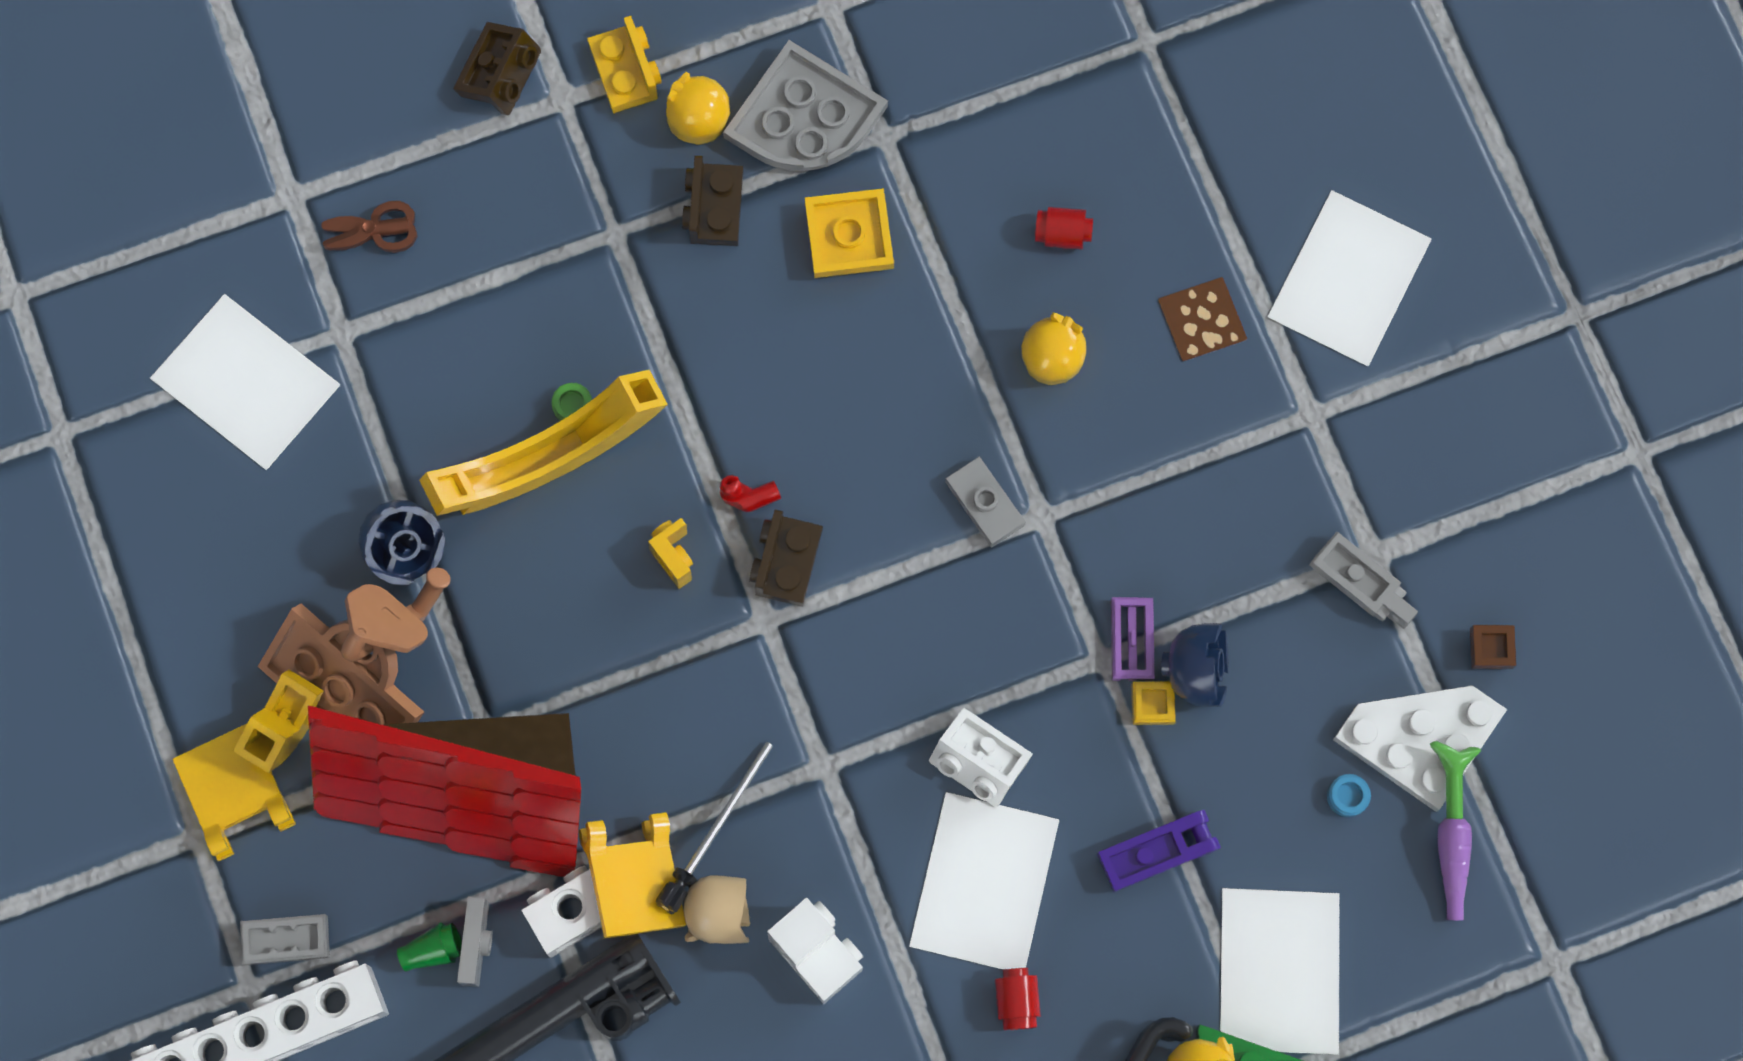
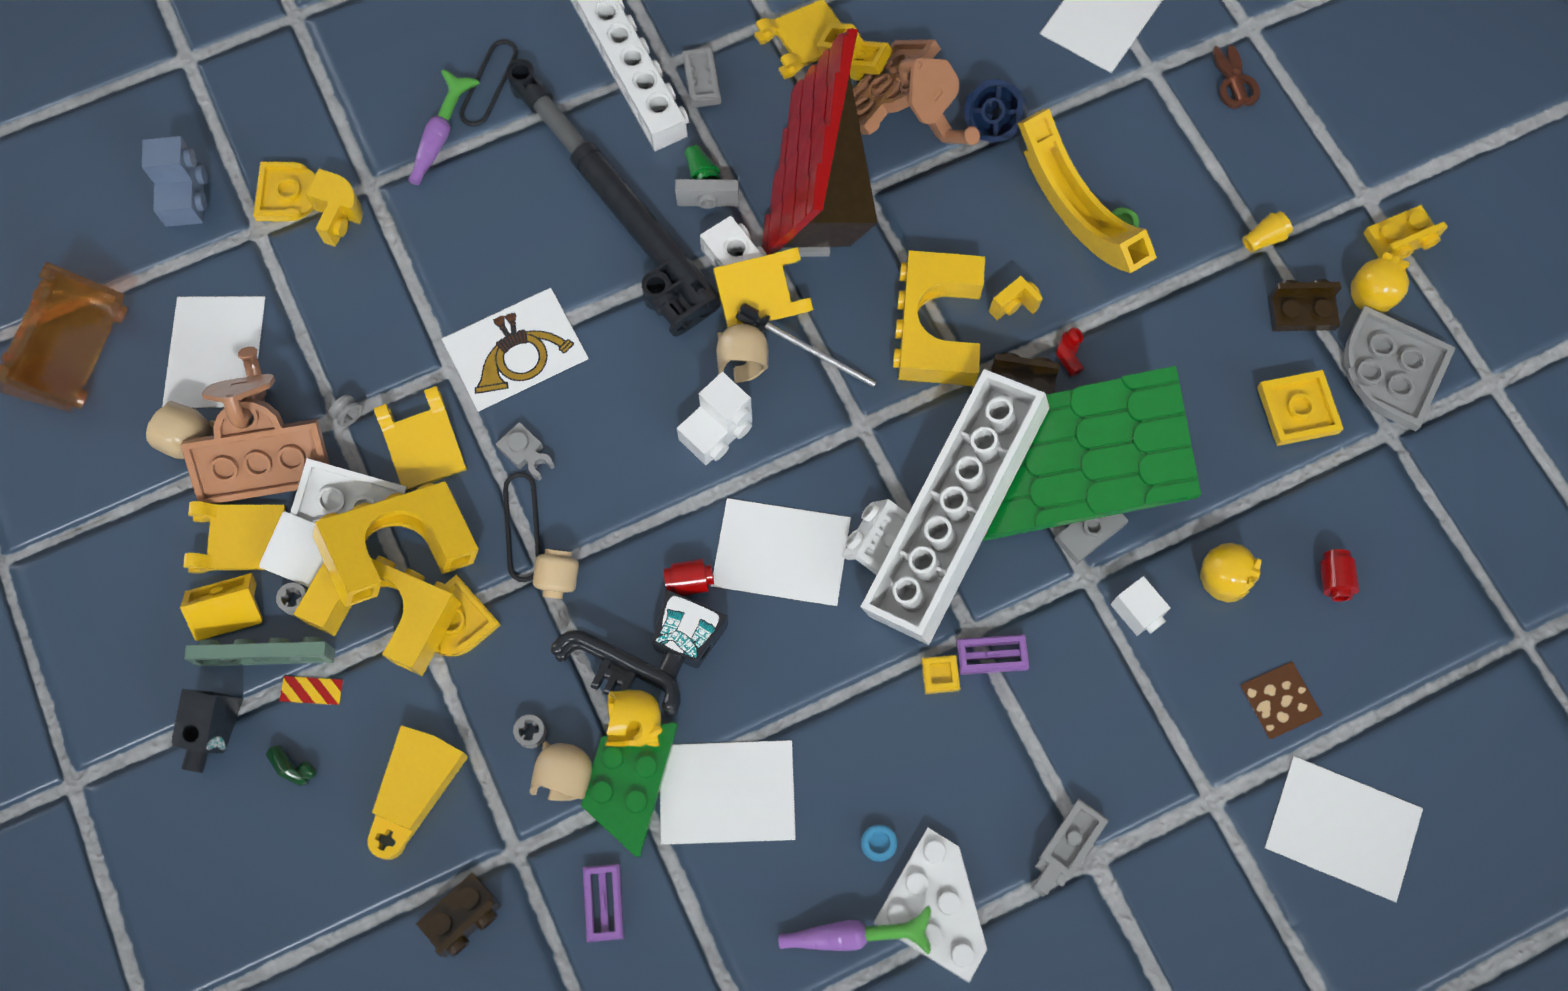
camera: 90 degrees right, 5 degrees down
dark brown bracket [453,22,541,116] -> none
dark purple plate [1097,809,1221,893] -> none
dark blue cylinder [1161,623,1229,707] -> none
reddish brown plate [1470,625,1516,669] -> none
none -> torso [652,590,728,679]
none -> white brick [861,369,1050,645]
none -> yellow arch [893,250,985,386]
none -> green piece [982,366,1201,541]
none -> white brick [1110,576,1170,636]
none -> yellow cone [1242,211,1293,253]

